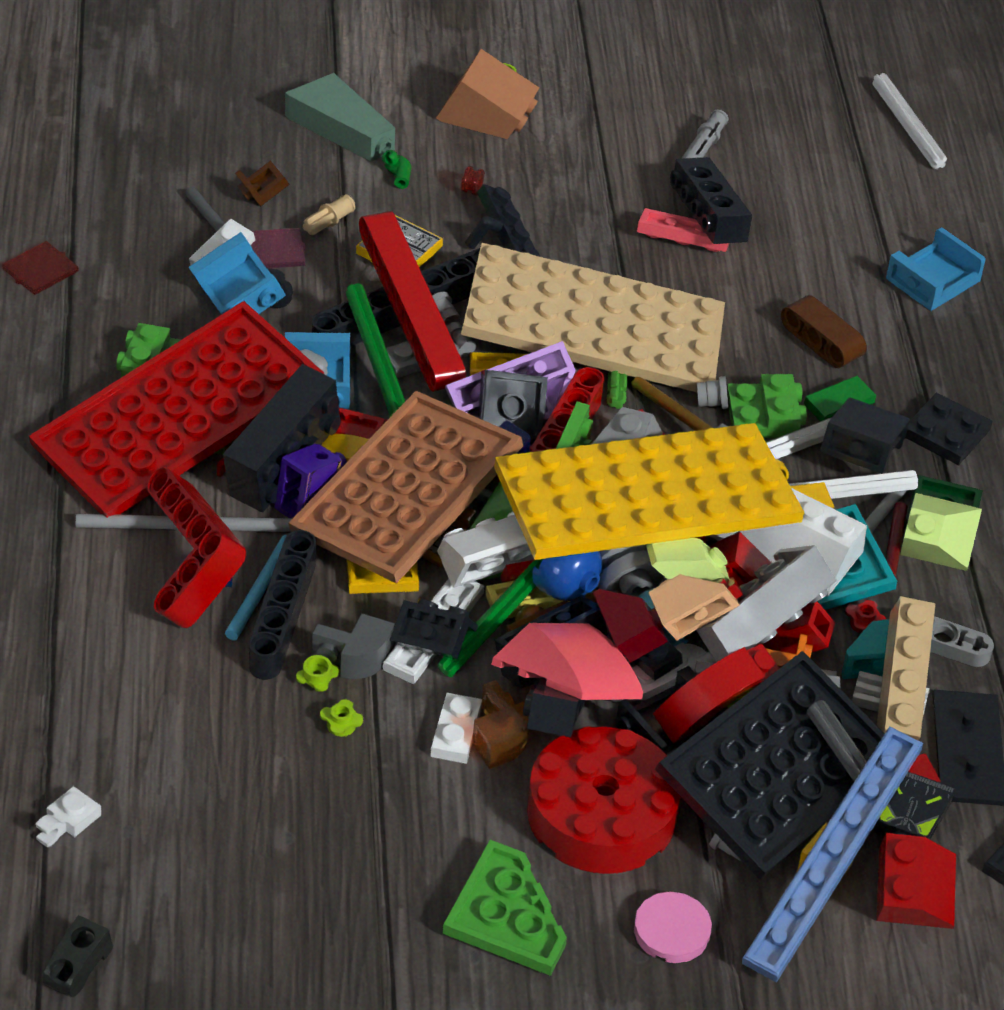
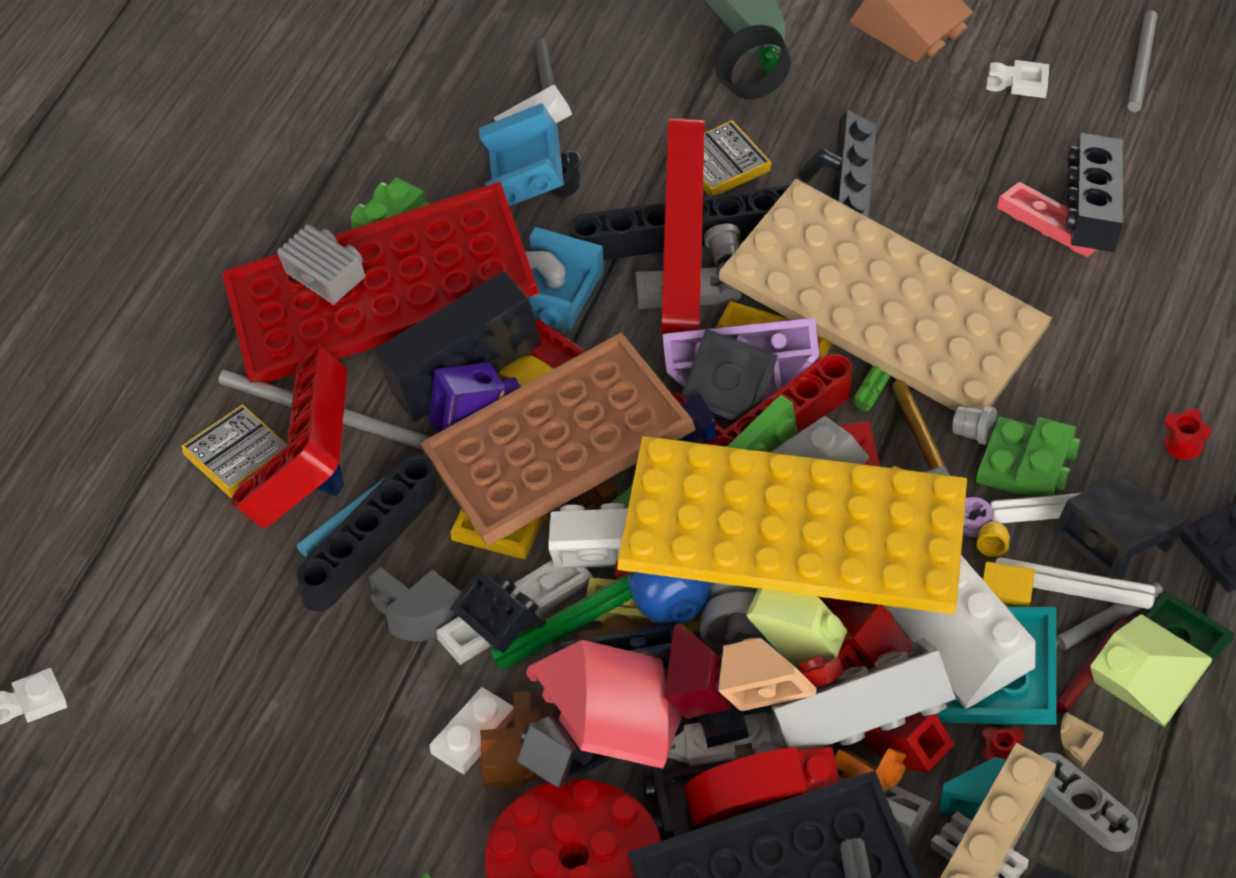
camera: 30 degrees right, 5 degrees up
clear red piece [2,241,79,295] -> none
reddish brown bracket [235,160,290,207] -> none
clear pink piece [250,228,306,268] -> none
lime plate [296,655,339,692] -> none
tan axle [303,194,355,235] -> none
lime plate [320,699,363,737] -> none
green axle [346,283,405,416] -> none
clear red bush [461,166,485,196] -> none
light grey pin [681,110,729,159] -> none
reddish brown beam [781,295,867,368] -> none
green tile [804,376,876,422] -> none
none -> light grey tile [181,404,287,498]
none -> light grey brick [277,224,366,305]
none -> black tyre [715,25,791,99]
none -> white plate [986,60,1049,98]
none -> tan tile [1059,712,1104,770]
none -> light grey bar [1127,10,1158,112]
none -> red brick [1164,408,1211,460]

